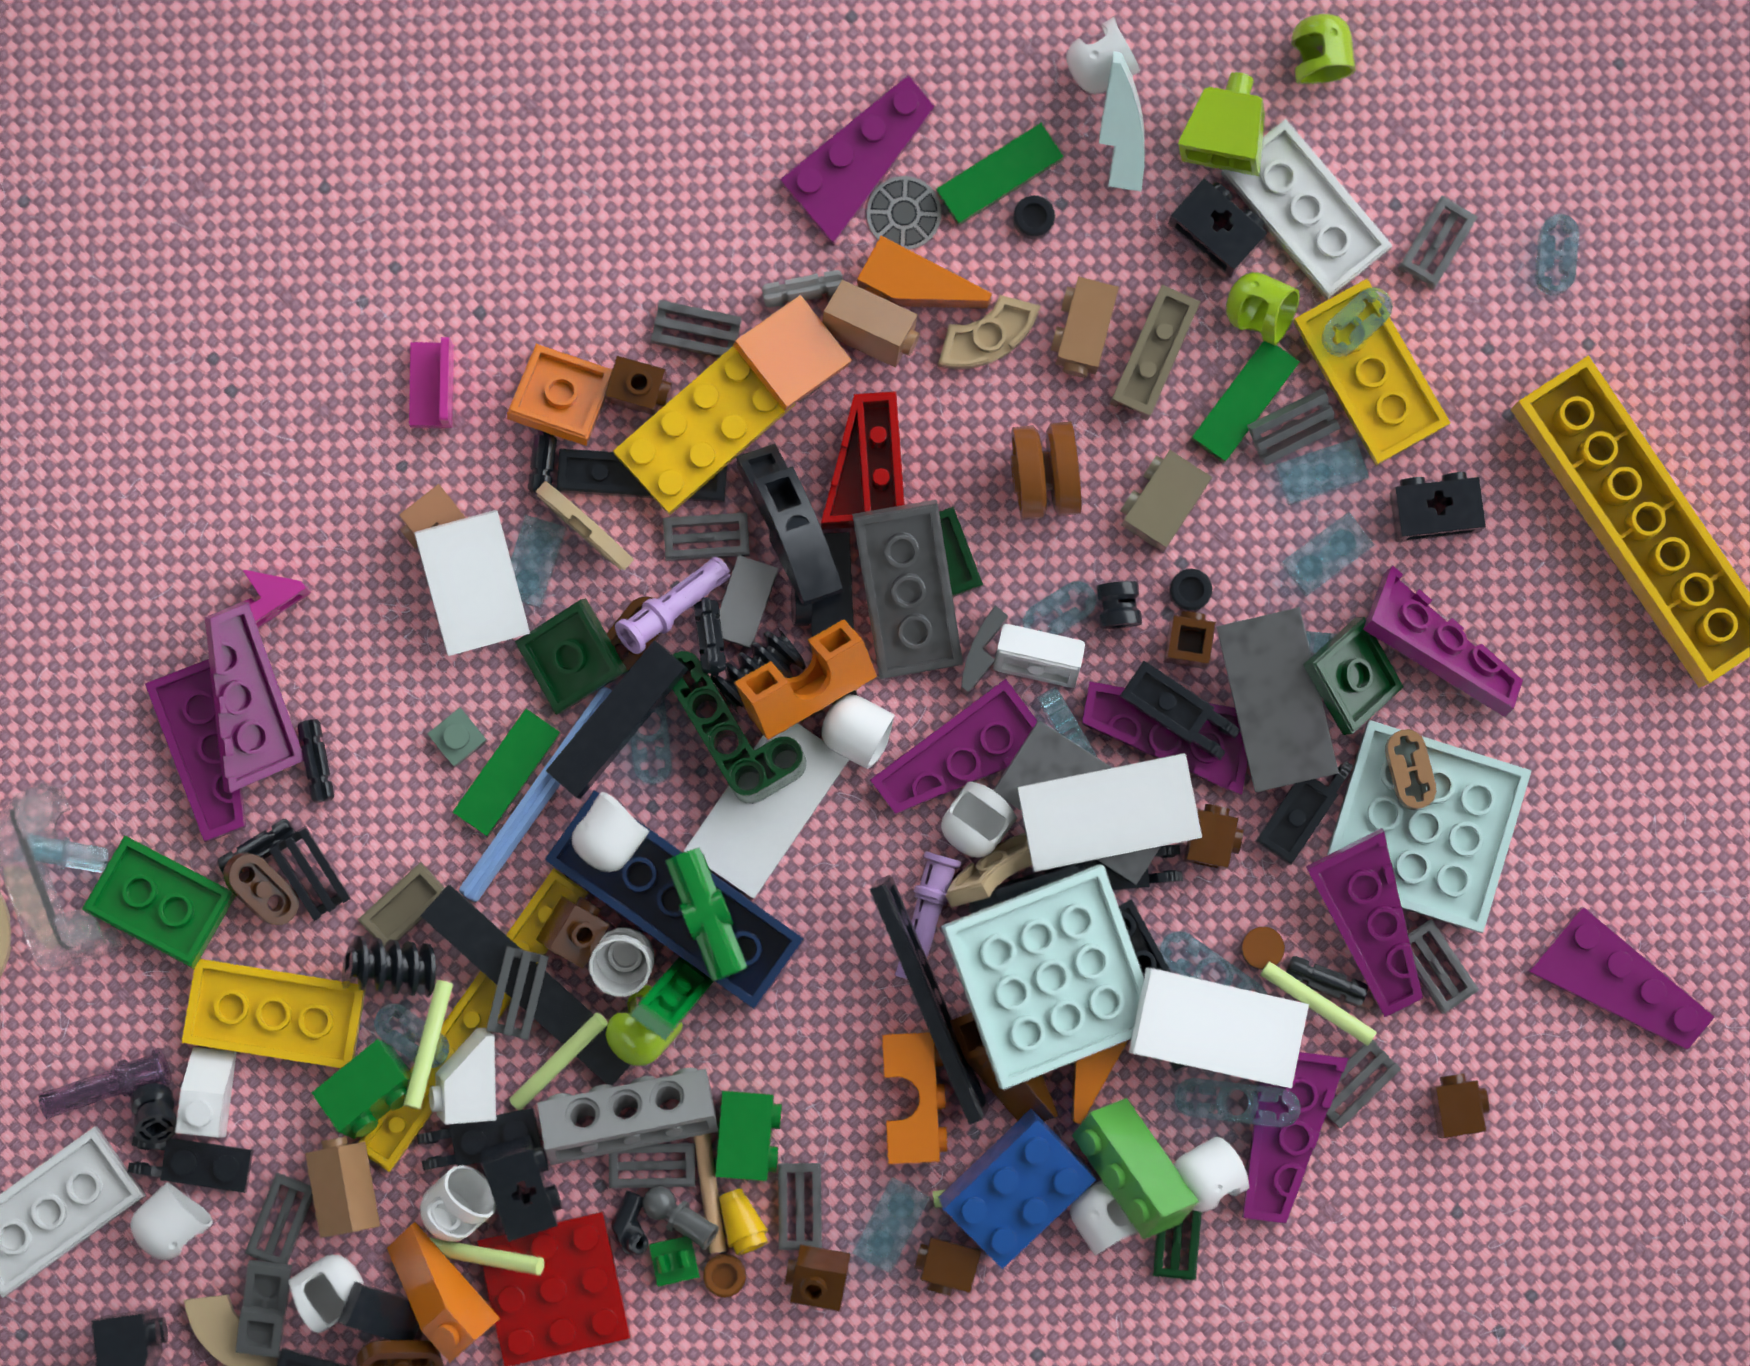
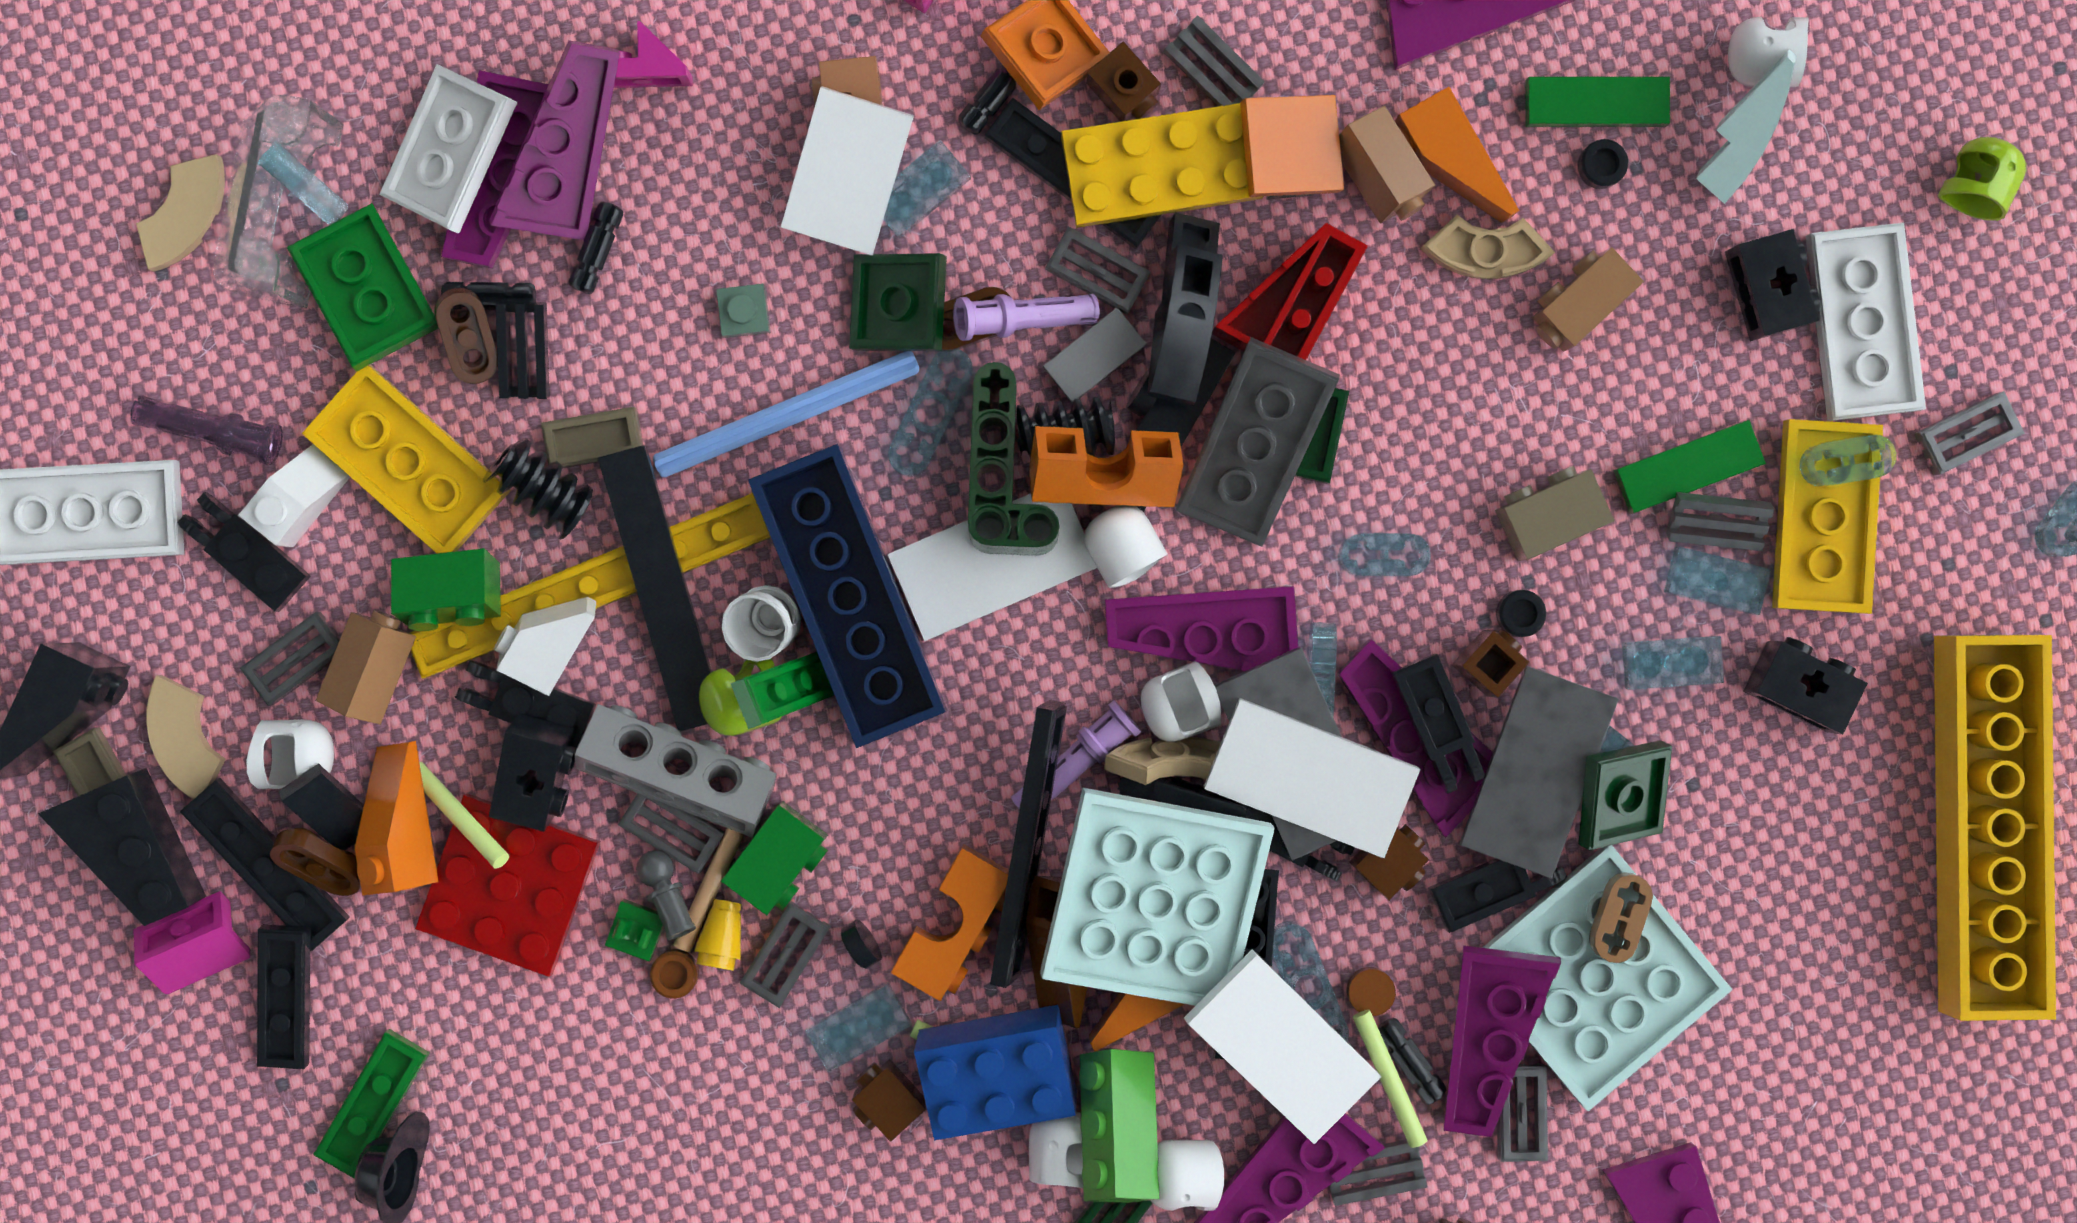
camera: 40 degrees right, 5 degrees up
black wheel [130,1083,177,1144] -> none
white helmet [130,1182,213,1260] -> none
dark grey slope [236,1260,293,1358] -> none
clear light blue beam [374,1004,449,1068] -> none
yellowish green bar [404,980,453,1109] -> none
white helmet [420,1165,496,1242] -> none
green tile [453,708,561,837] -> none
dark grey tile [486,946,549,1040] -> none
yellowish green bar [509,1013,608,1110] -> none
tan tile [536,481,634,571] -> none
reddish brown brick [536,896,609,969] -> none
black tile [546,640,689,799] -> none
white helmet [572,792,650,872] -> none
black arm [611,1190,649,1256] -> none
green piece [666,847,747,982] -> none
black axle [694,597,727,676] -> none
light grey axle [762,270,843,308] -> none
reddish brown brick [784,1244,851,1312] -> none
sticker [867,176,941,250] -> none
dark grey slope [960,605,1008,696] -> none
white slope [992,624,1085,688] -> none
dark orange wheel [1010,421,1082,520] -> none
black wheel [1096,581,1142,629] -> none
dark tan container [1109,285,1201,421] -> none
clear light blue beam [1175,1078,1300,1128] -> none
lime torso [1178,72,1265,177] -> none
lime helmet [1226,272,1300,346] -> none
magenta wing [1363,565,1523,717] -> none
none -> white tile [379,64,517,233]
none -> black tile [841,919,882,969]

